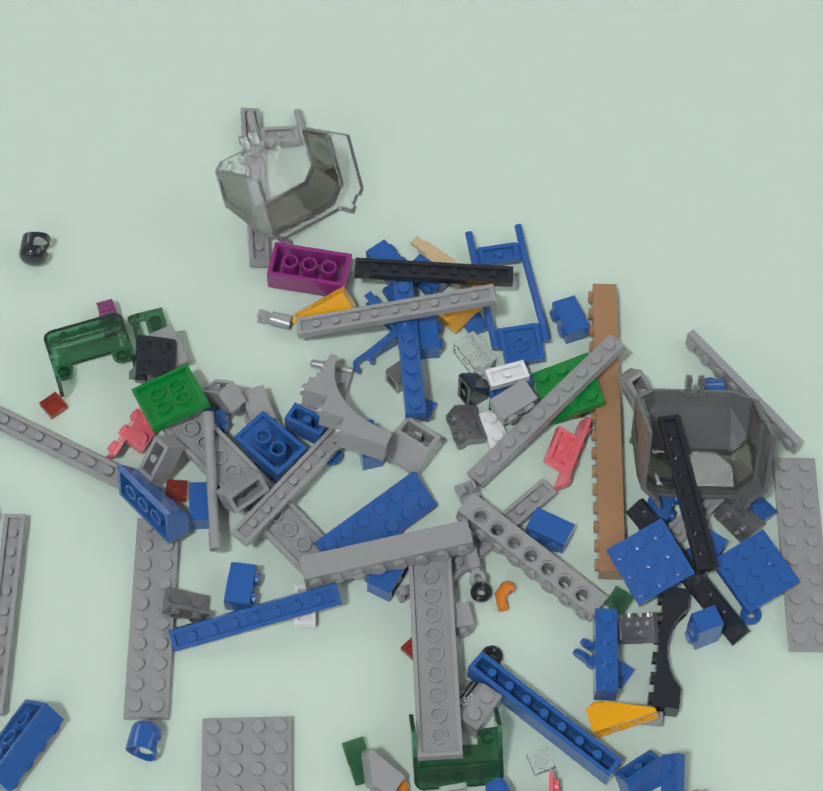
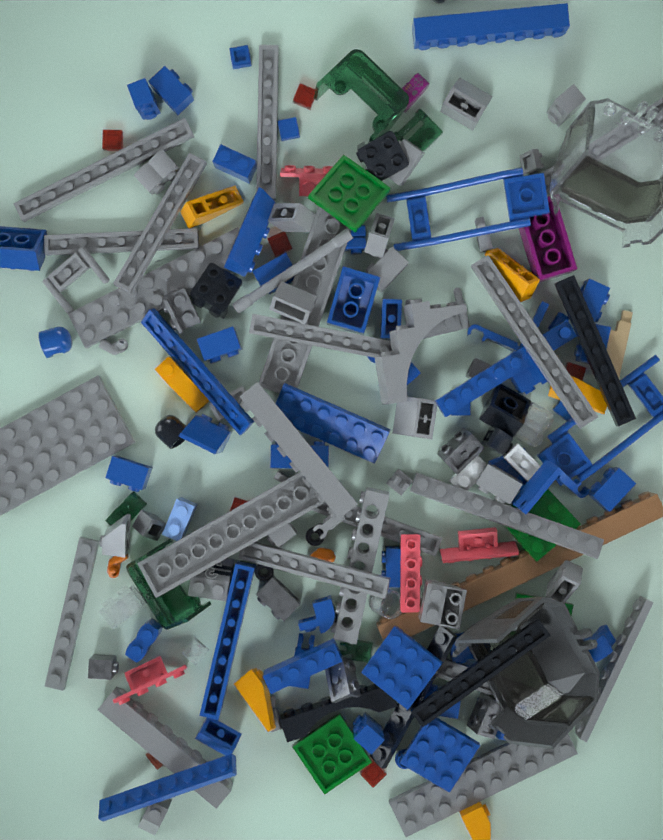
camera: 65 degrees right, 30 degrees up
none -> light grey plate [42,246,110,314]
none -> light grey plate [44,228,199,256]
none -> light grey arm [99,338,128,355]
none -> blue brick [105,455,153,492]
none -> light grey plate [113,153,207,294]
none -> flat silver brick [132,510,166,541]
none -> light grey brick [134,149,179,195]
none -> light orange slope [155,357,209,413]
none -> black helmet [155,415,186,449]
none -> light blue brick [162,497,198,541]
none -> blue slope [179,414,232,454]
none -> light orange slope [180,185,244,229]
none -> black bracket [190,263,242,319]
none -> blue brick [212,144,257,184]
none -> light grey plate [238,542,391,599]
none -> flat silver brick [256,575,301,621]
none -> blue tile [277,117,300,141]
none -> green plate [292,713,372,795]
none -> blue brick [298,595,335,634]
none -> clear red tile [360,759,387,788]
none -> clear helmet [368,589,402,619]
none -> blue plate [386,168,550,251]
none -> coral bracket [400,534,422,613]
none -> blue brick [412,3,570,51]
none -> light grey slope [418,579,467,630]
none -> light grey slope [440,78,493,131]
none -> black slope [479,384,531,438]
none -> blue hinge [511,459,590,514]
none -> light grey tile [520,149,544,174]
none -> light grey brick [546,84,586,127]

